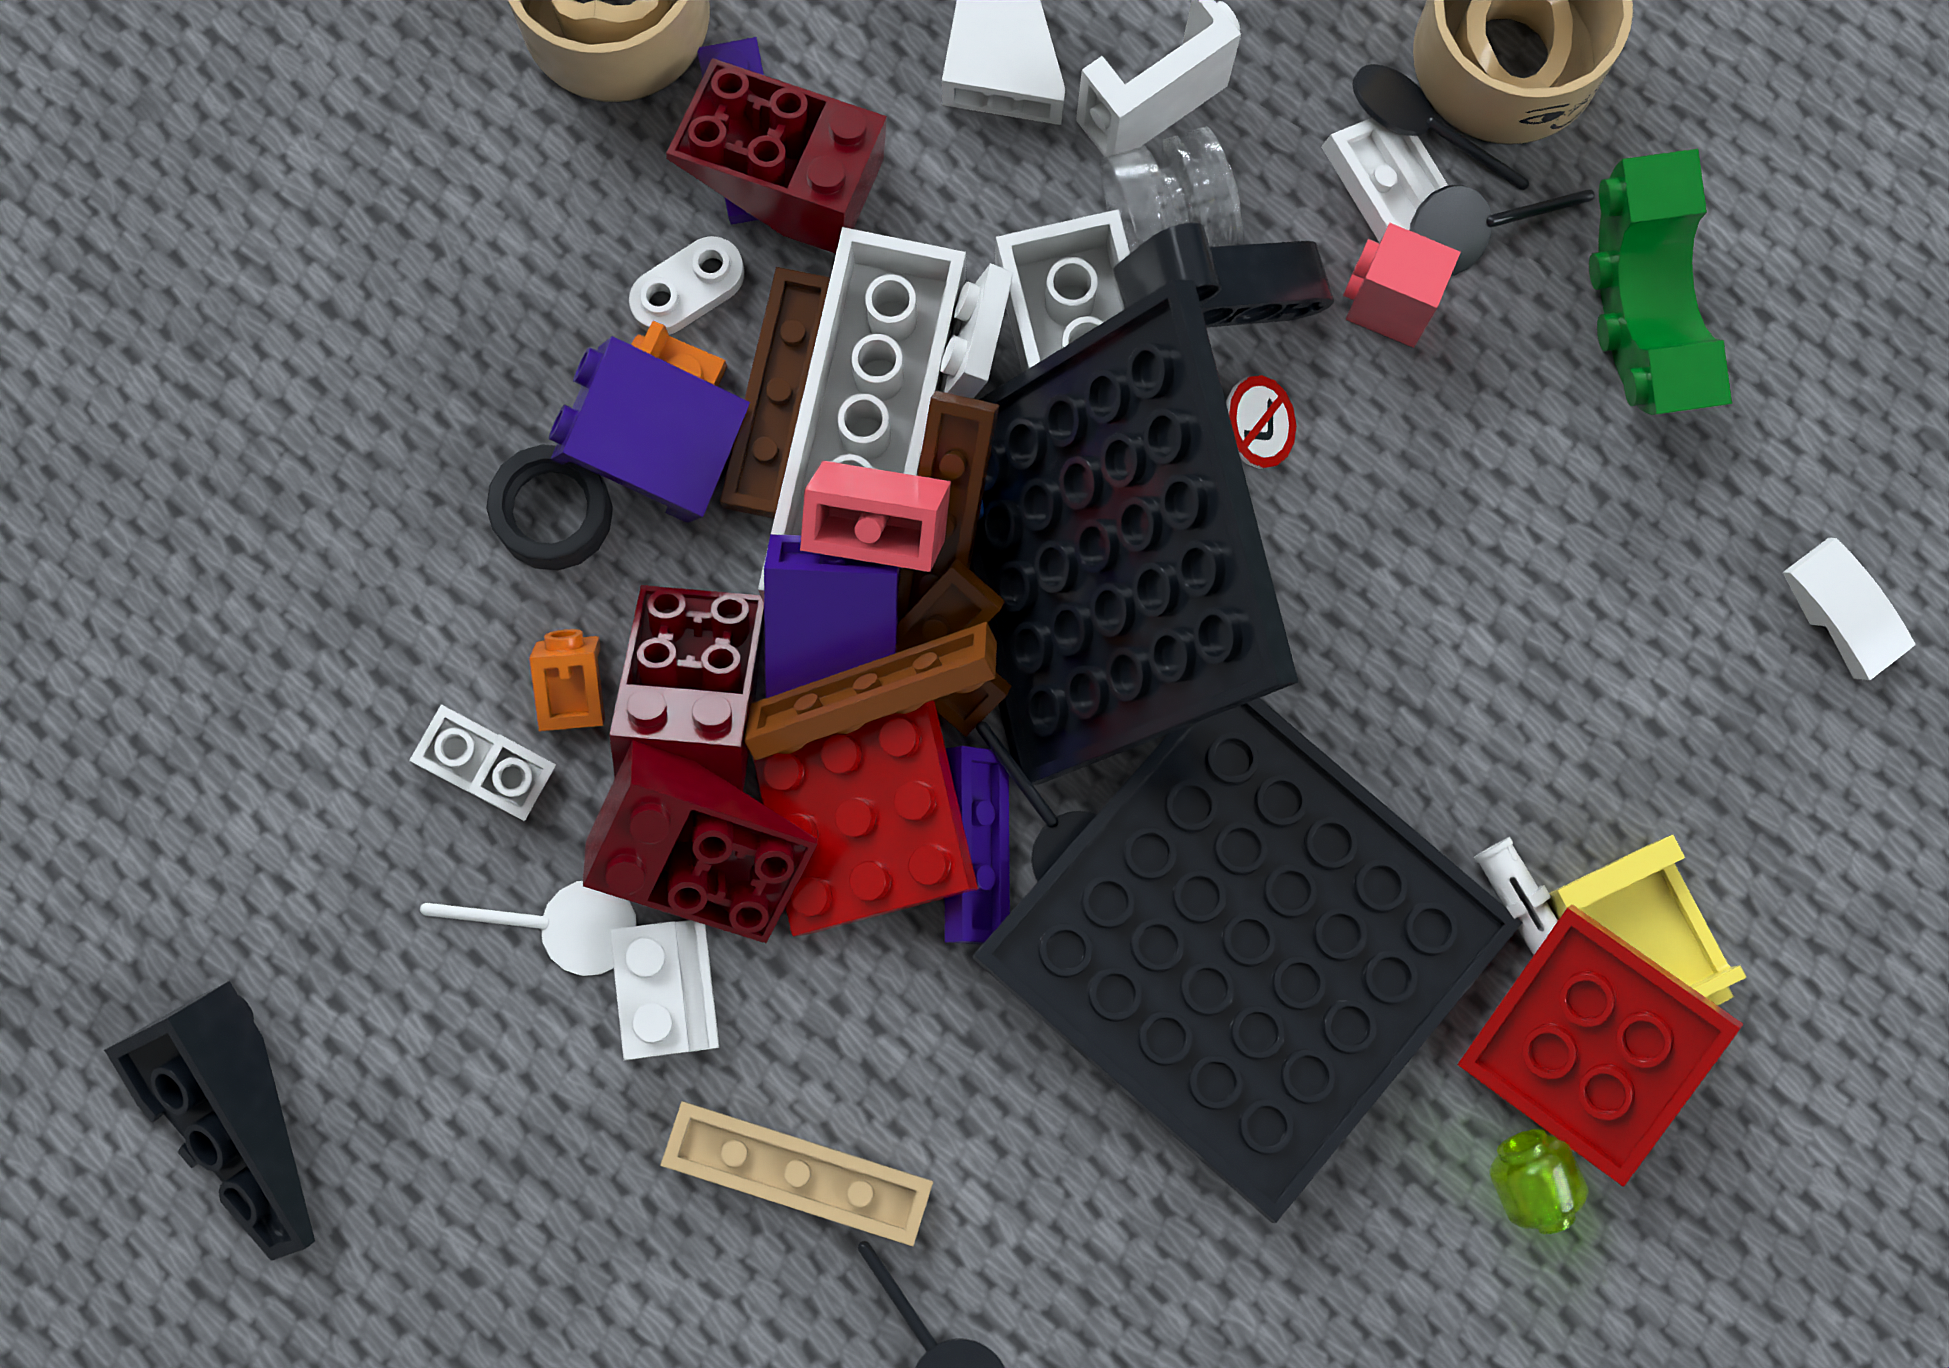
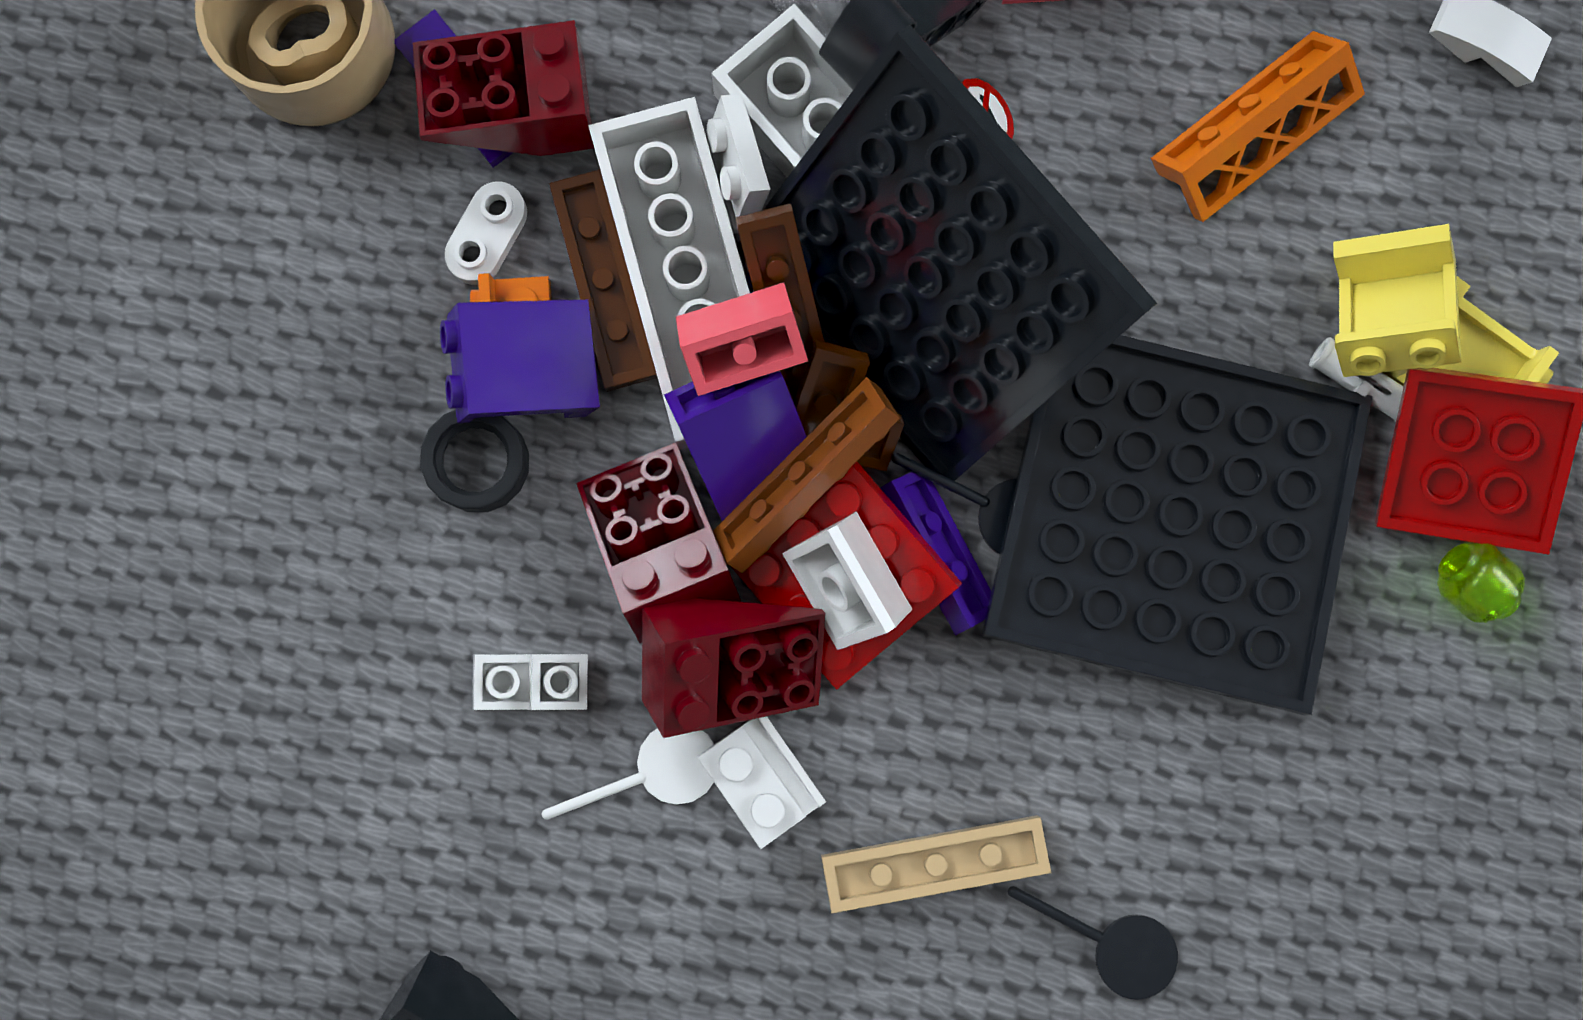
camera: 30 degrees left, 5 degrees up
orange bracket [529,629,605,731] -> none
none -> white slope [782,511,912,650]
none -> orange fence [1151,31,1365,222]
none -> light yellow panel [1333,224,1461,377]

